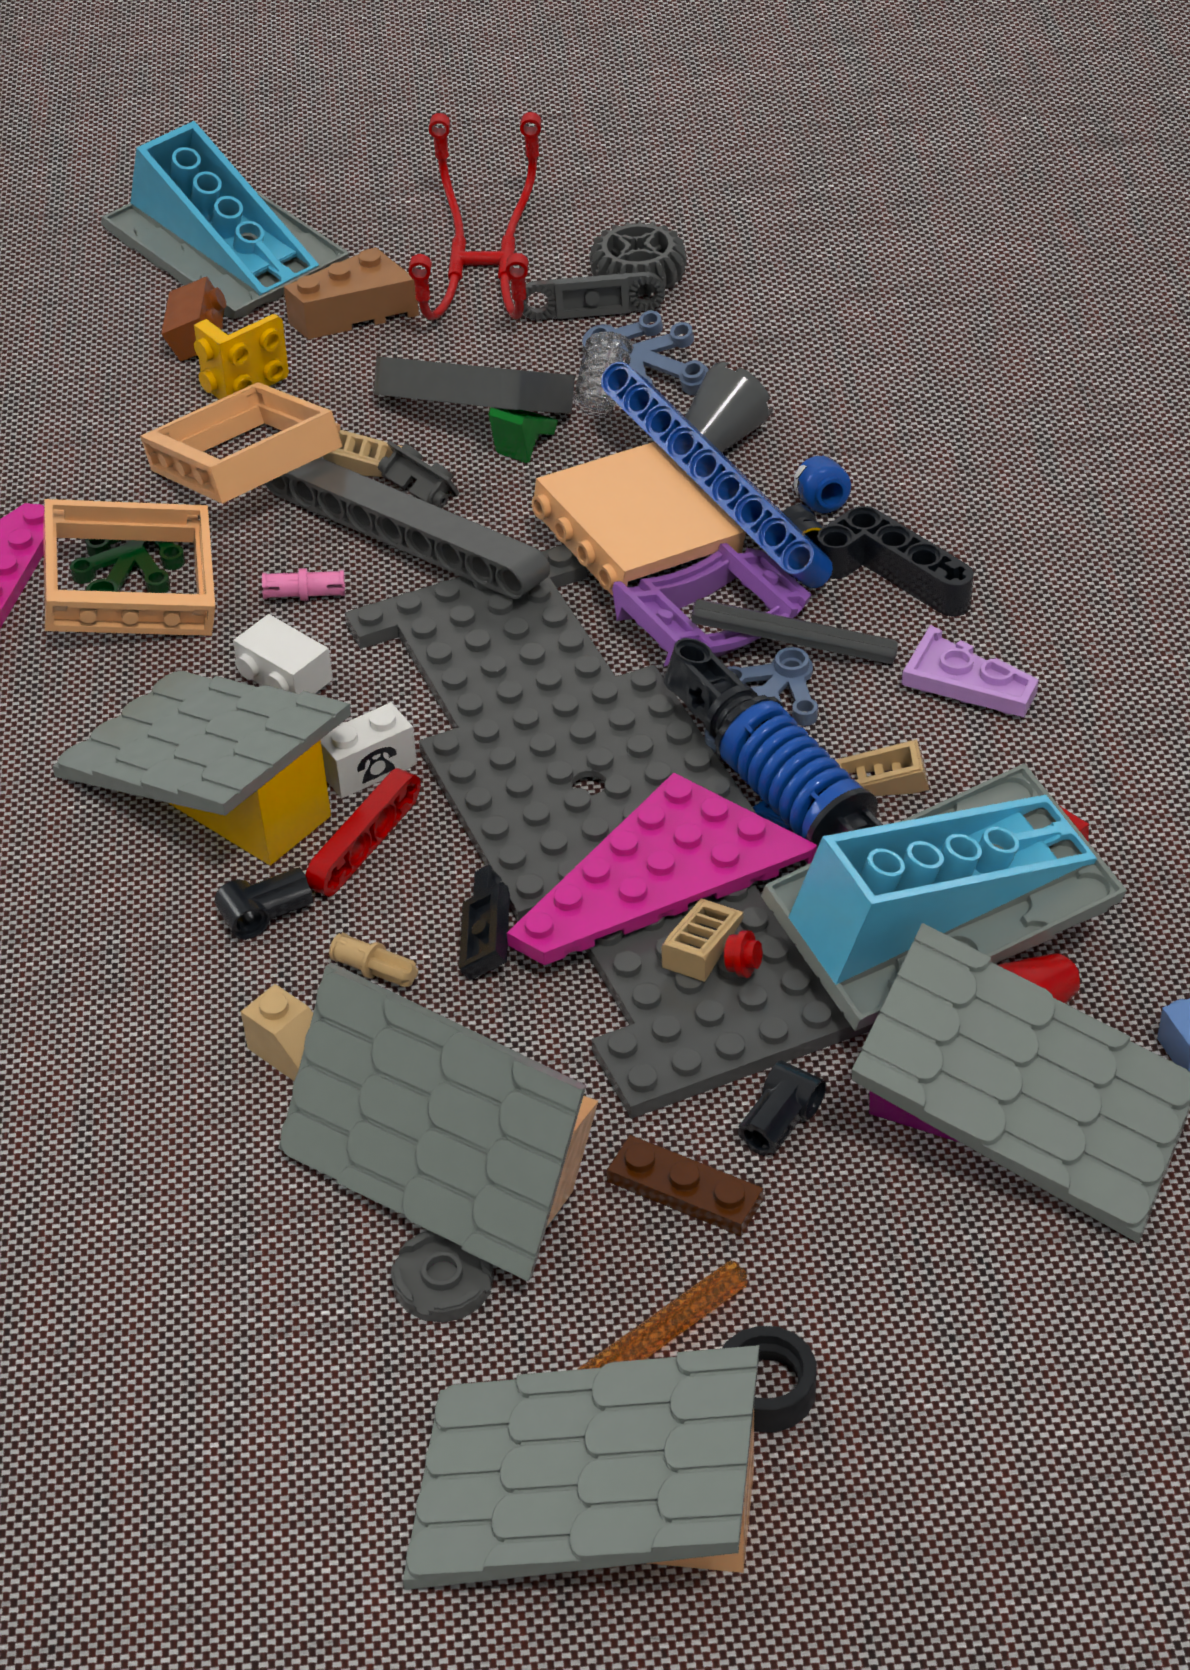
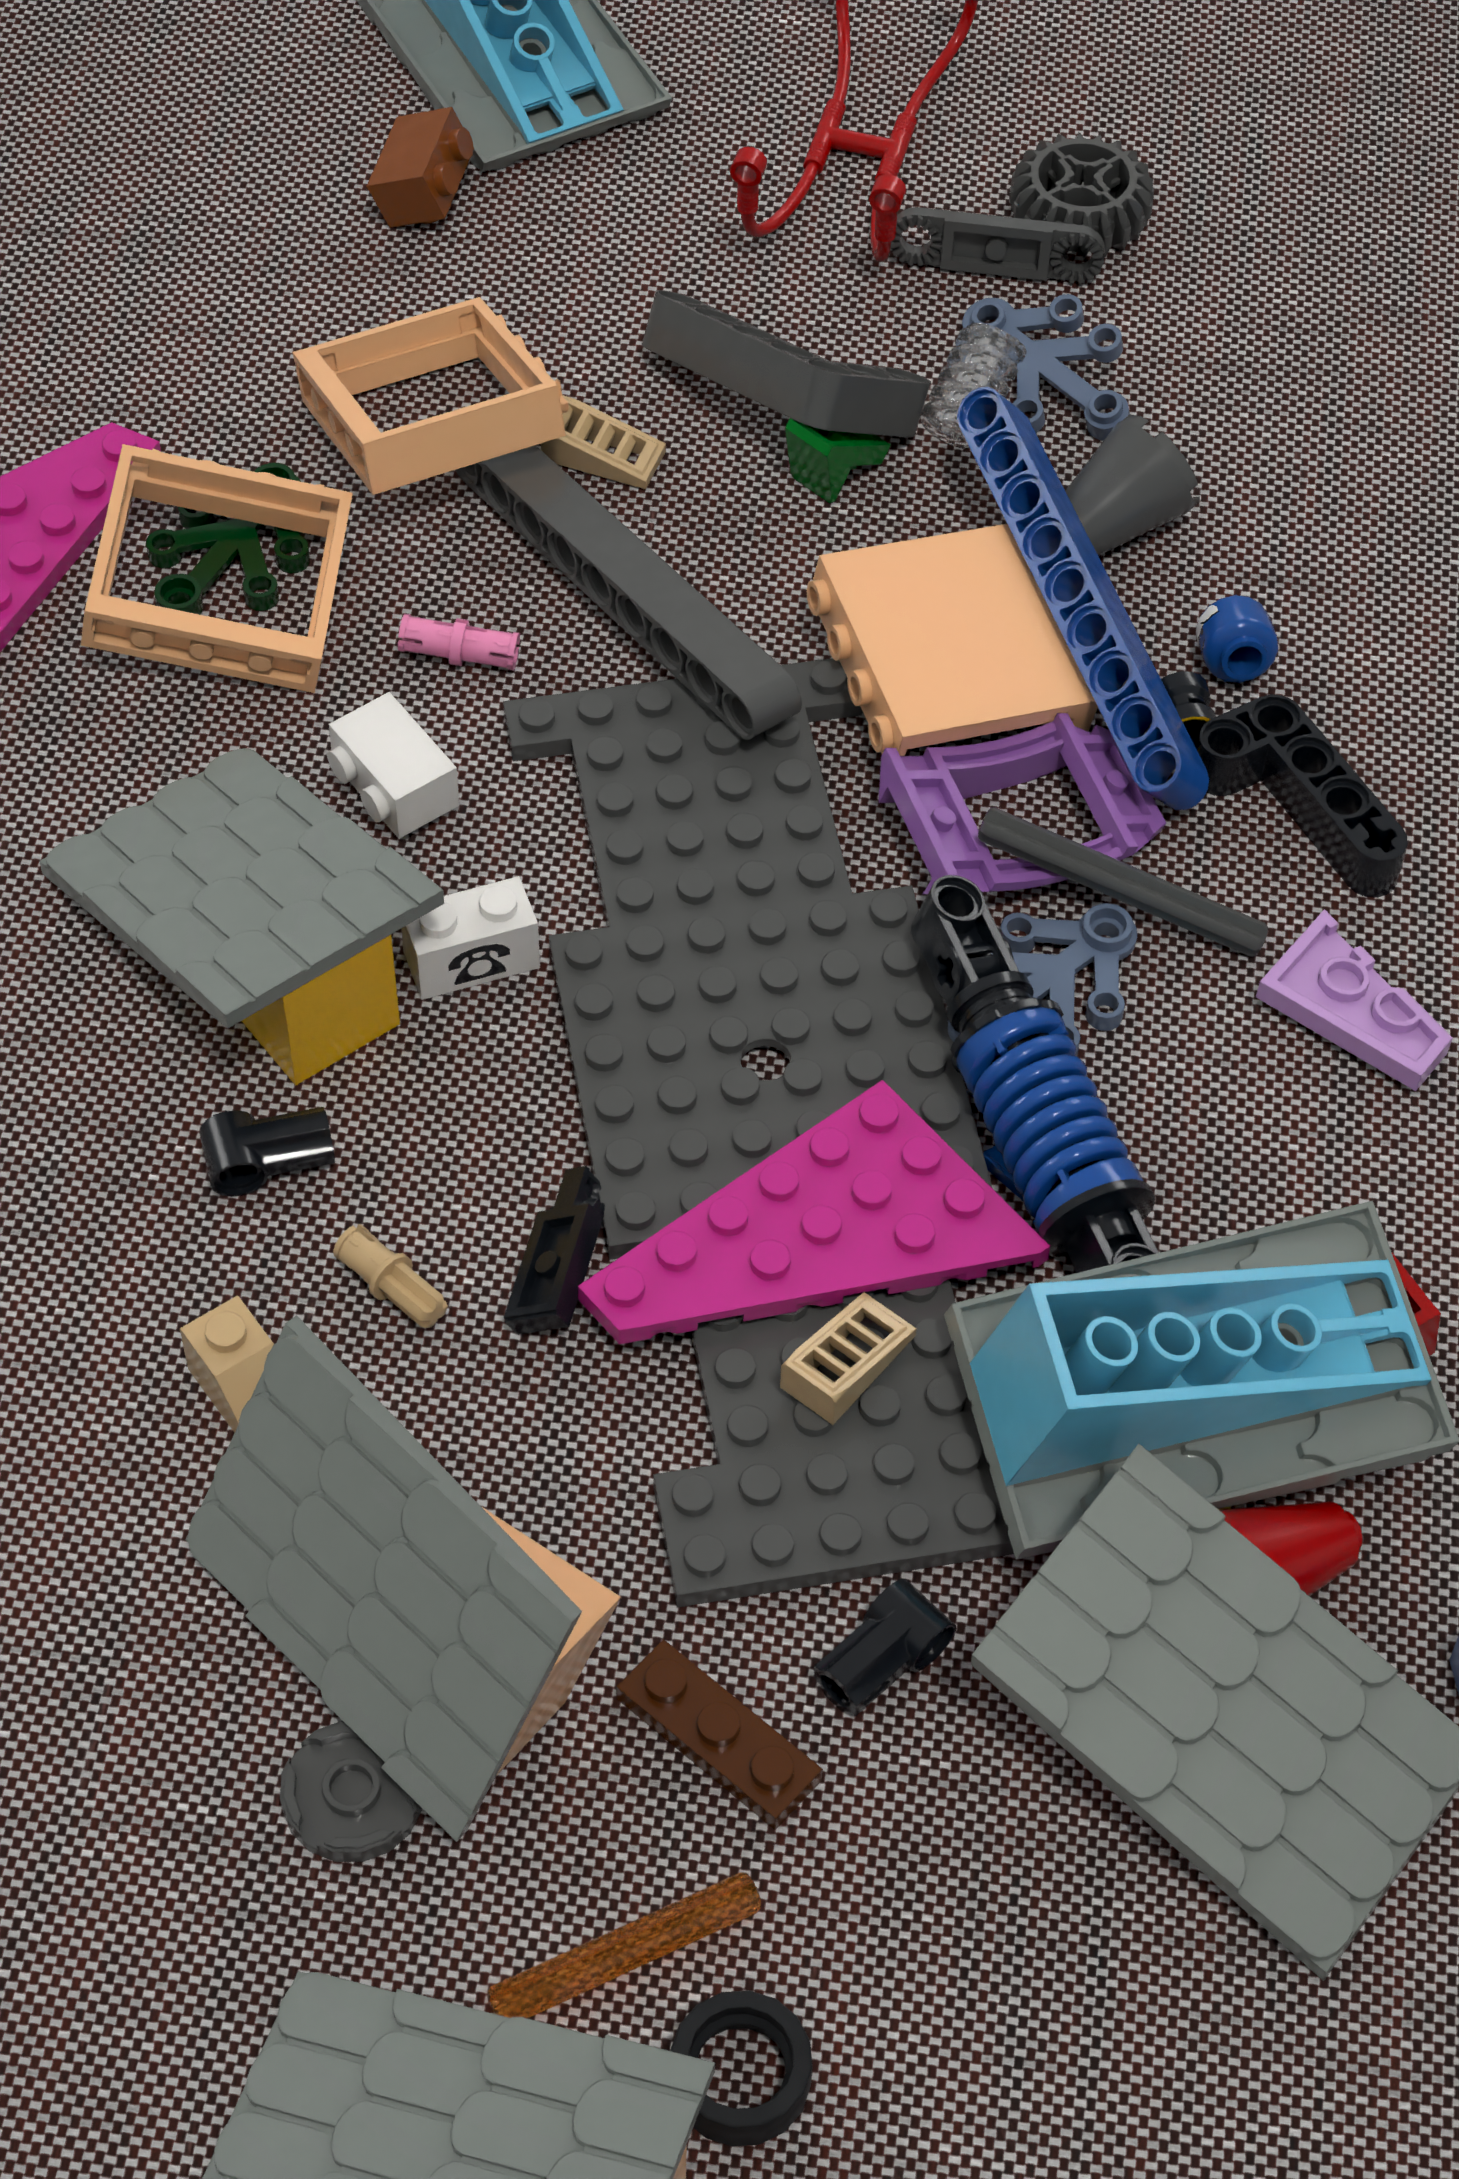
camera: 10 degrees right, 10 degrees up
yellow bracket [194,314,289,400] -> none
medium nougat wedge [284,247,419,339] -> none
red beam [305,768,421,897] -> none
dark grey hinge [378,440,459,508] -> none
red plate [724,930,763,978] -> none
tan slope [836,739,929,796] -> none

